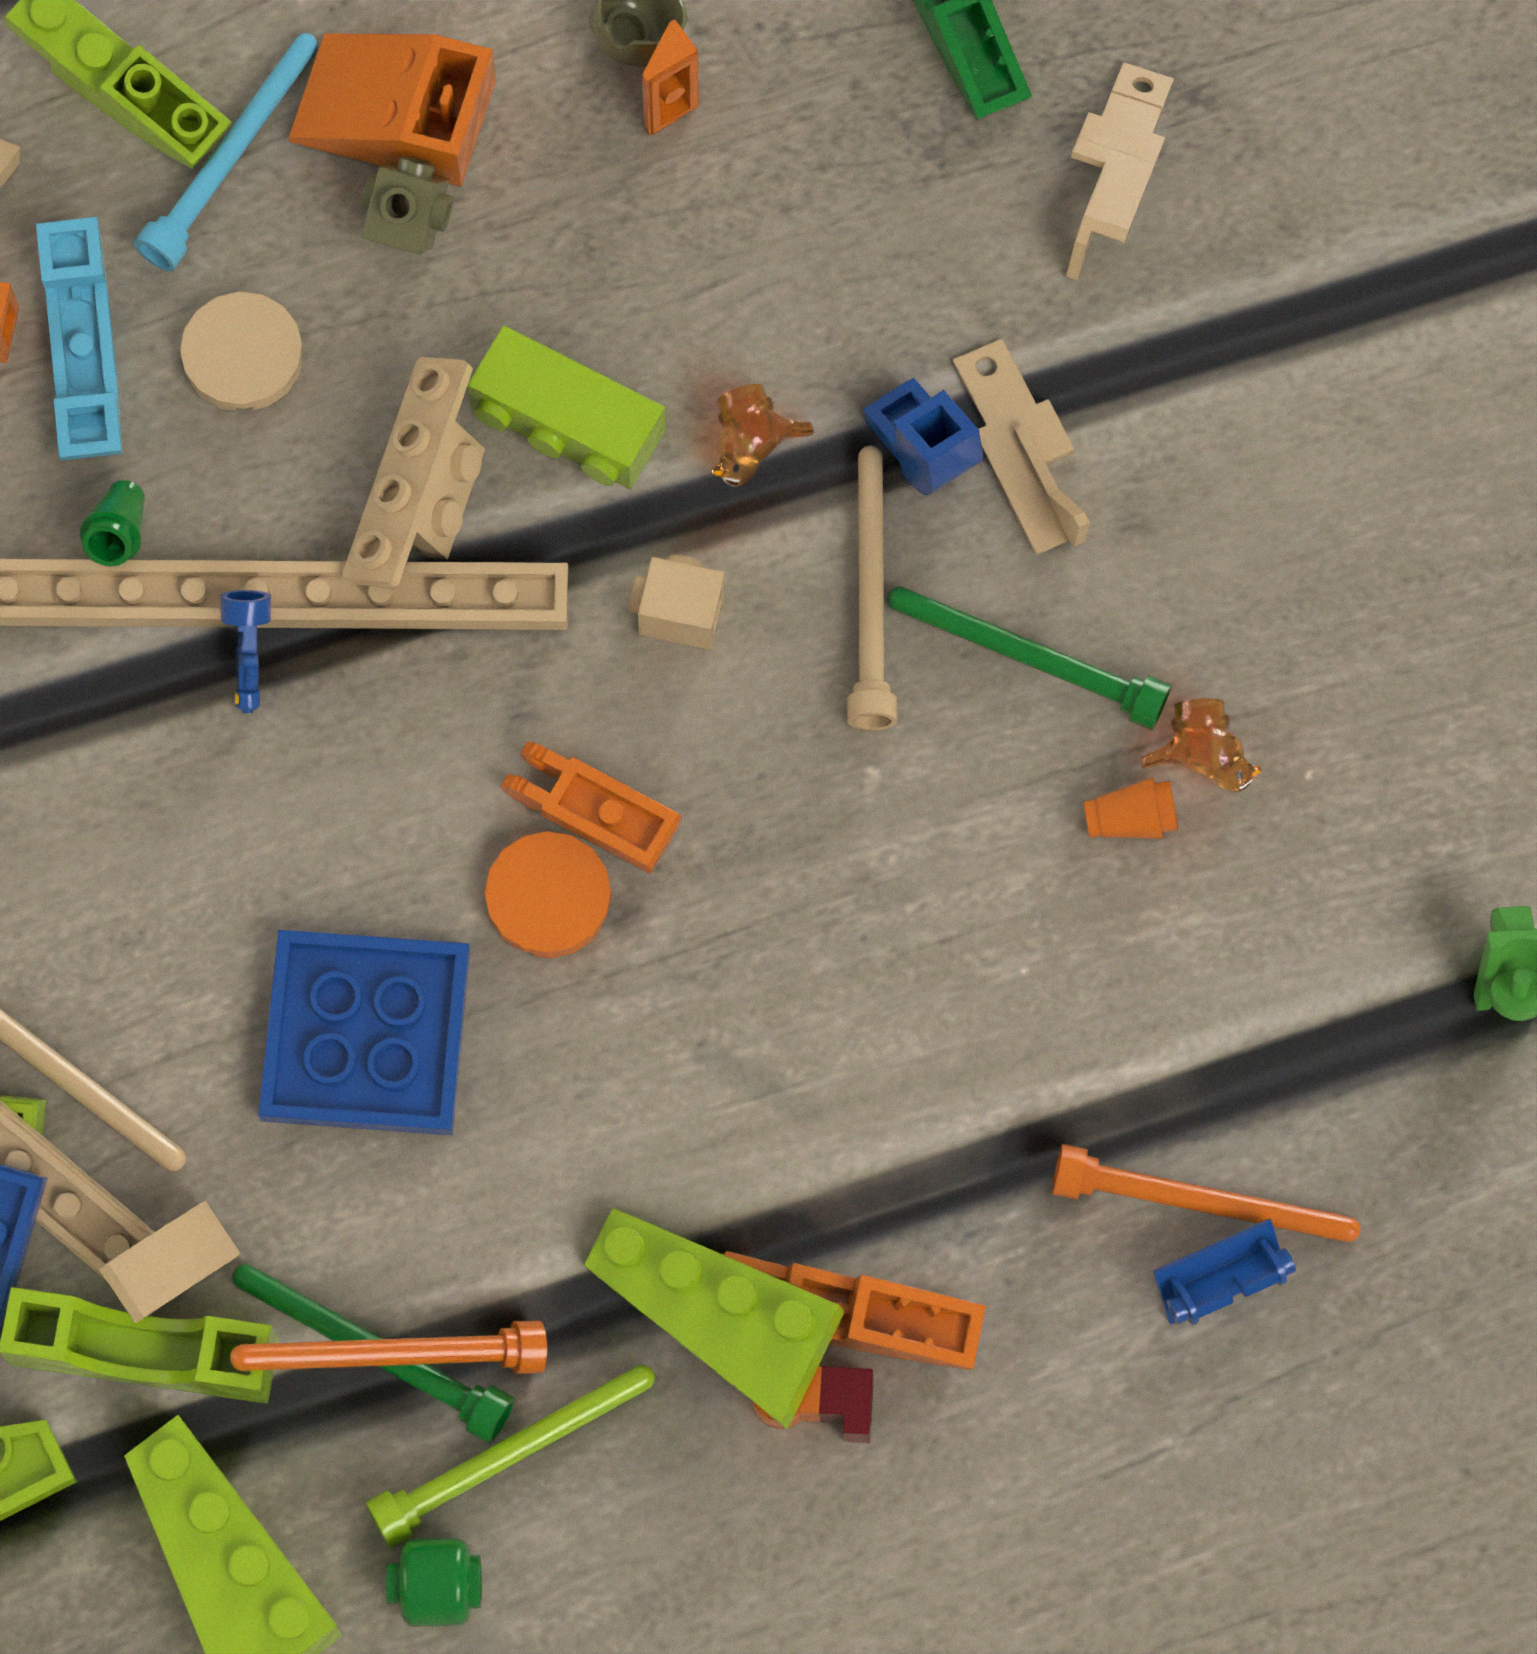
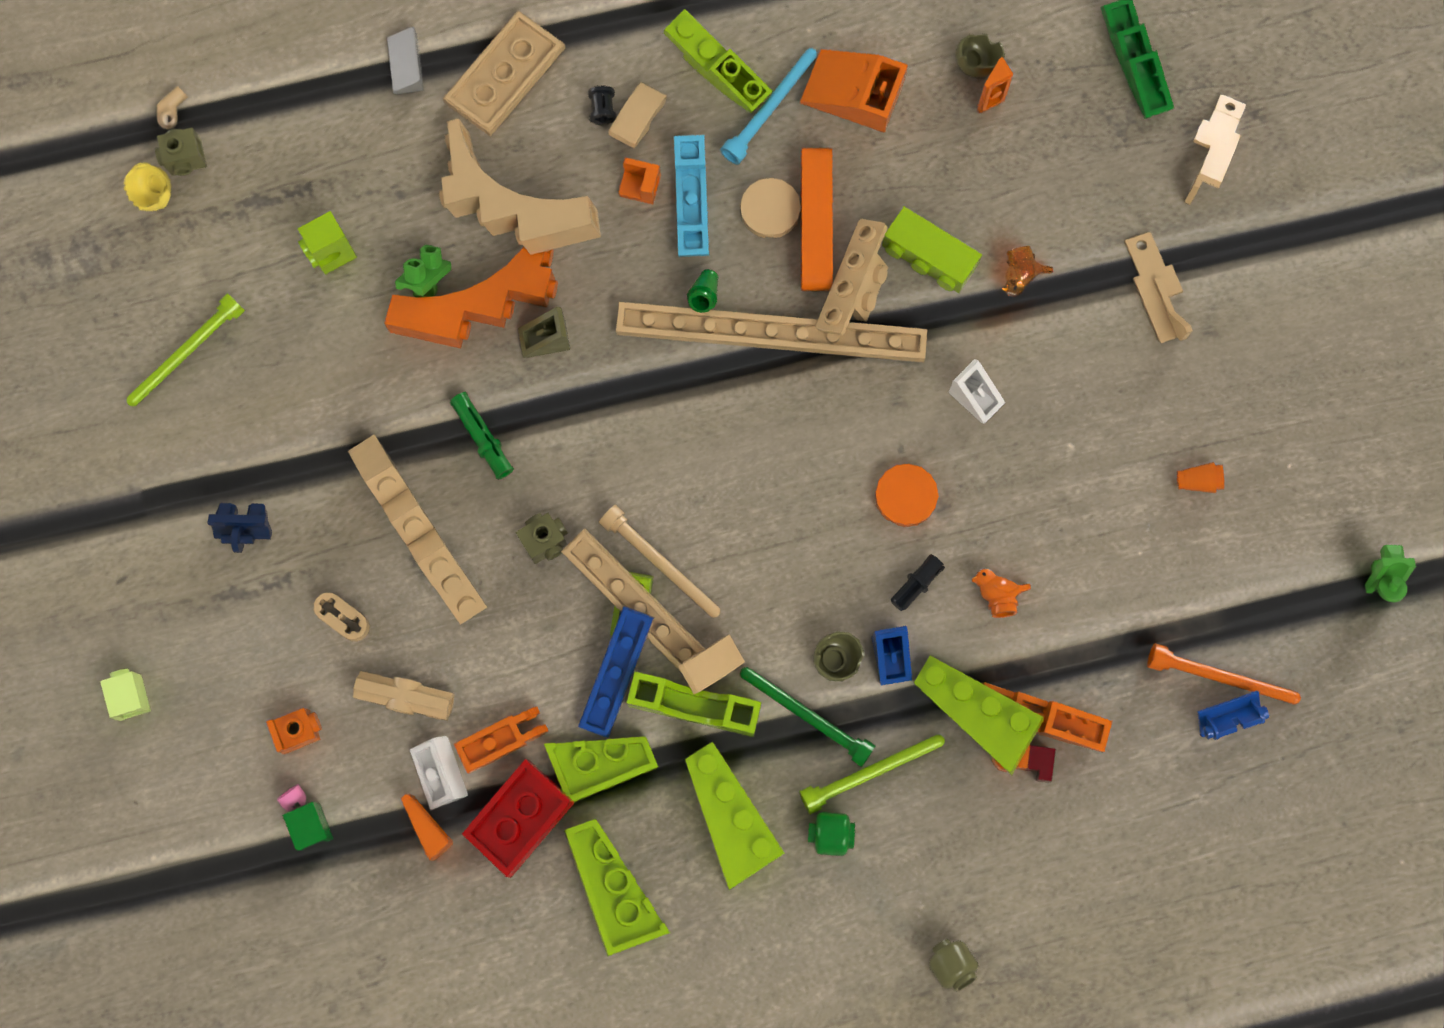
camera: 10 degrees right, 5 degrees up
blue piece [220,590,271,713] -> none
orange piece [230,1321,547,1374] -> none
blue plate [258,930,470,1136] -> none
olive brick [361,156,453,255] -> none
orange hinge [500,741,682,875] -> none
tan brick [629,555,725,650] -> none
tan piece [847,446,897,730] -> none
blue brick [863,377,983,496] -> none
green piece [887,586,1172,731] -> none
clear orange animal [1141,698,1261,793] -> none
none -> orange beam [801,148,833,291]
none -> olive hair [813,631,865,682]
none -> blue slope [871,626,912,686]
none -> black axle [891,554,945,611]
none -> white slope [948,359,1005,424]
none -> orange animal [972,569,1031,618]

